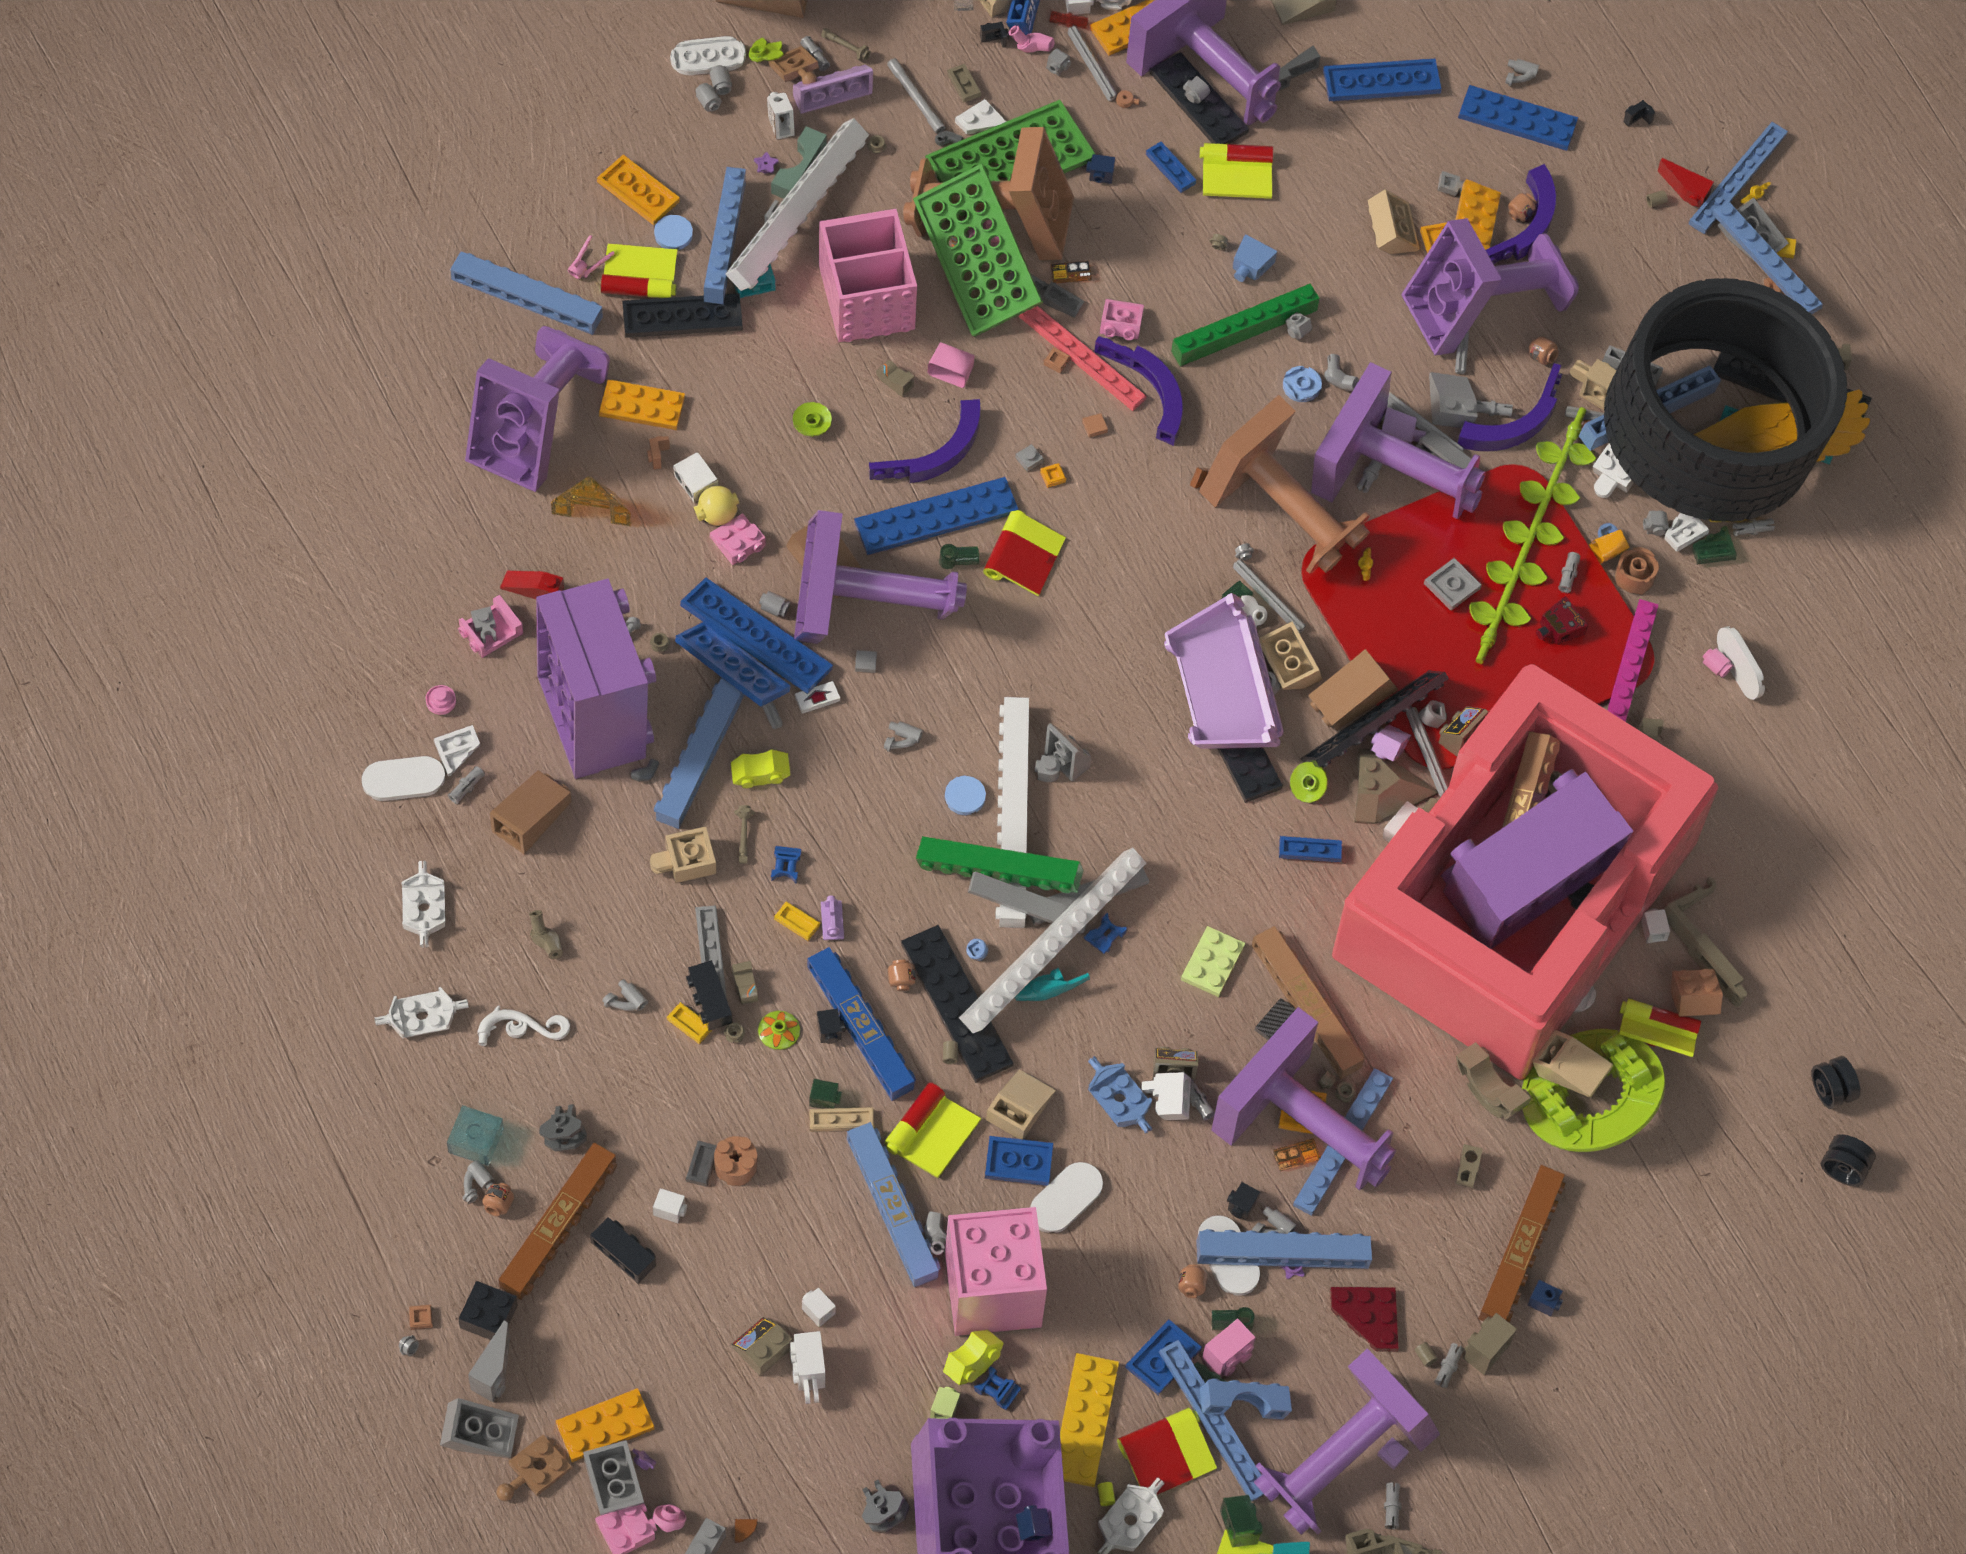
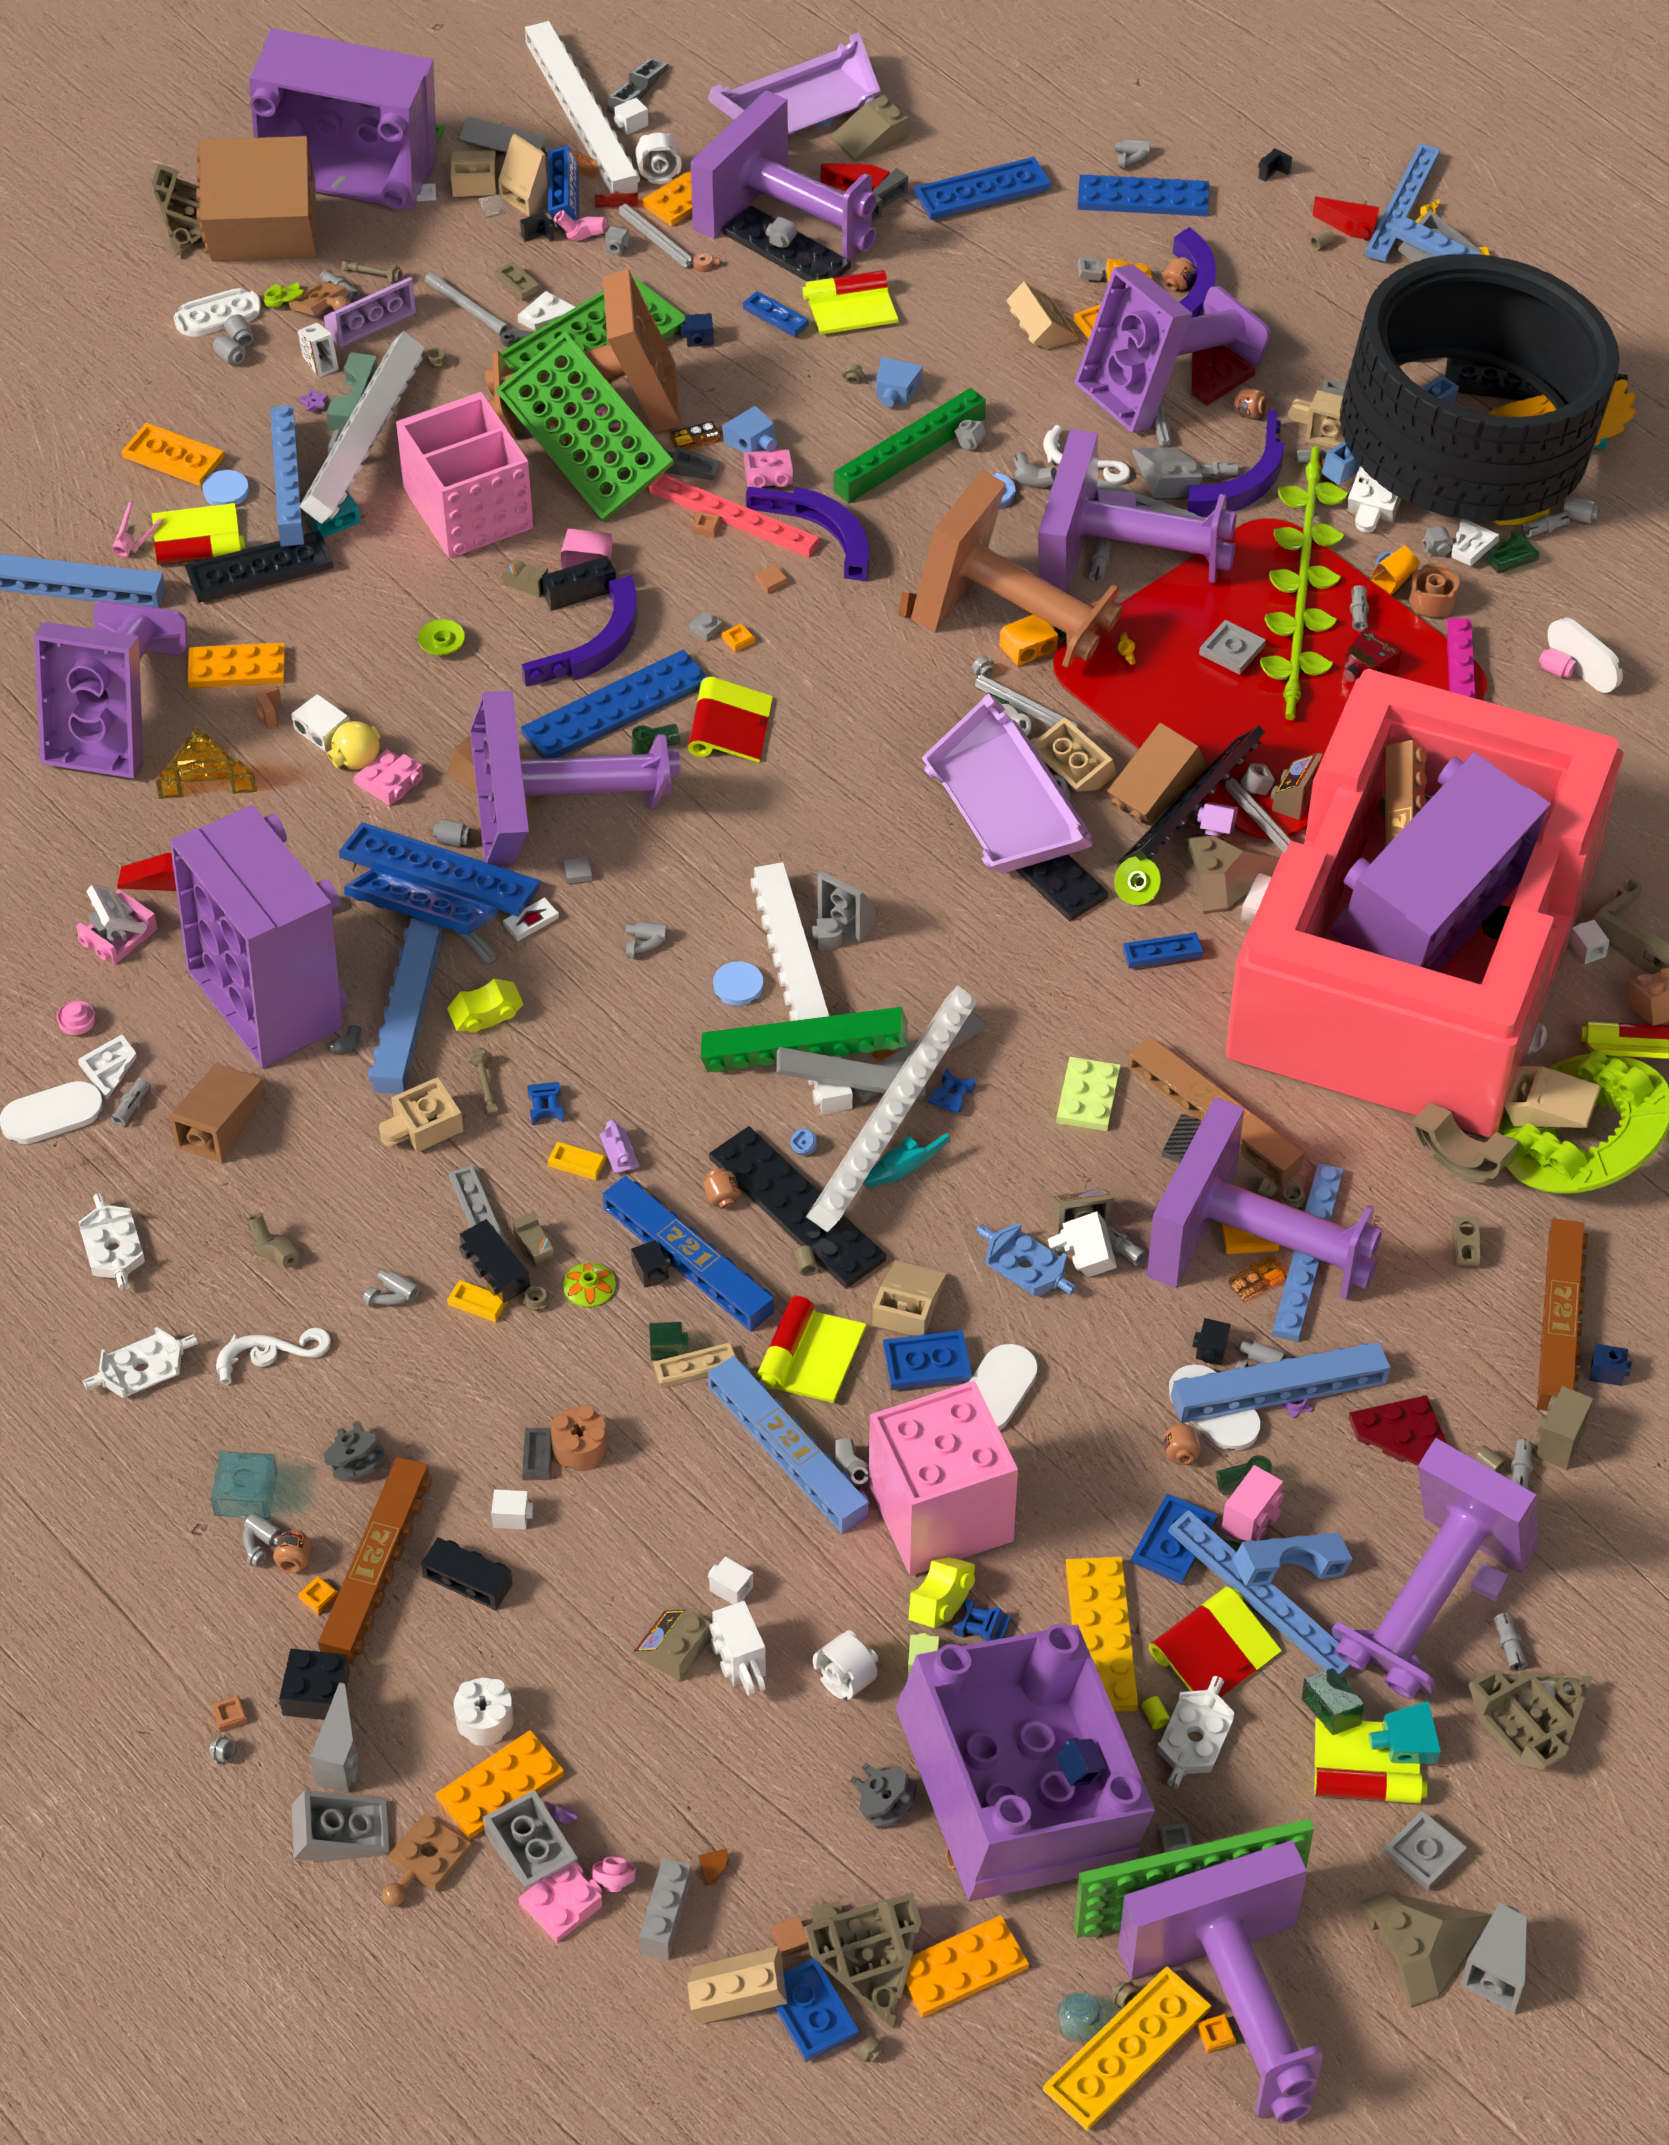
camera: 10 degrees left, 10 degrees down
none -> white wing [87,885,148,934]
none -> light orange tile [298,1576,338,1615]
none -> white brick [454,1678,514,1746]
none -> black brick [541,556,616,611]
none -> medium blue torso [722,406,777,452]
none -> white brick [813,1630,879,1700]
none -> red slope [820,163,890,191]
none -> light orange piece [999,615,1058,667]
none -> white plant [1043,425,1130,485]
none -> dark red plate [1191,345,1256,406]
none -> light grey brick [1564,497,1600,524]

